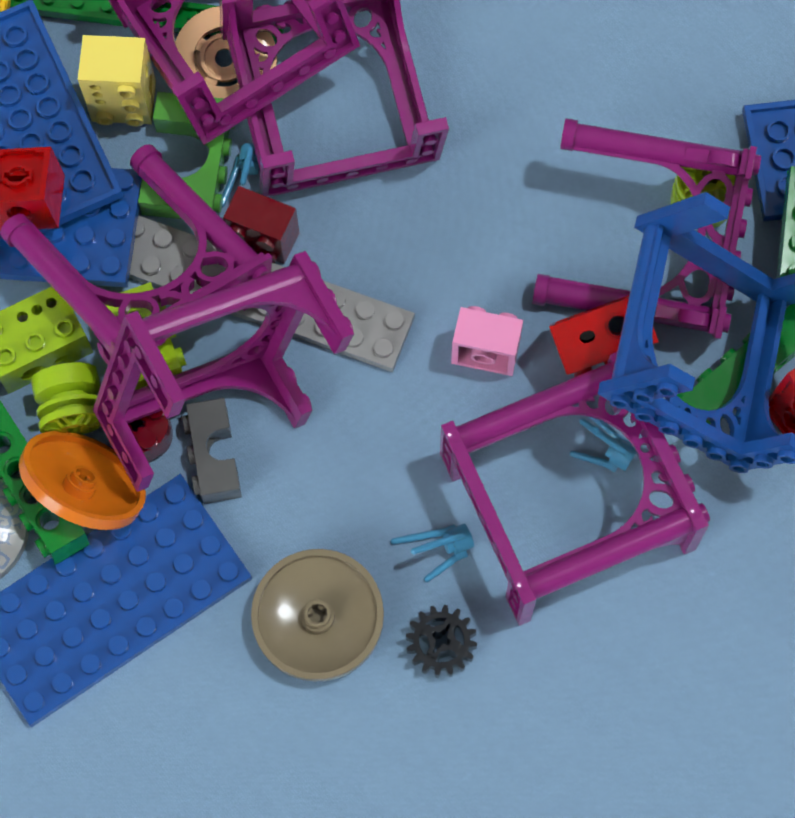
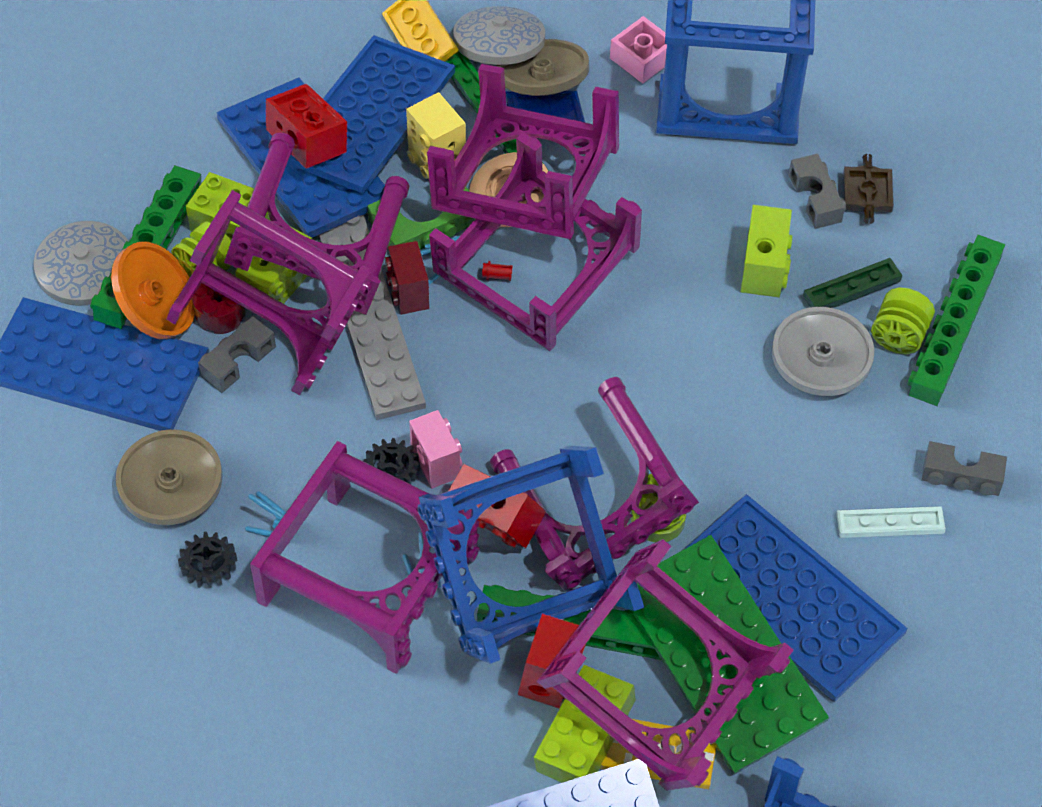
camera: 50 degrees right, 15 degrees down
none -> black gear [363,438,420,484]
none -> red pin [482,261,513,281]

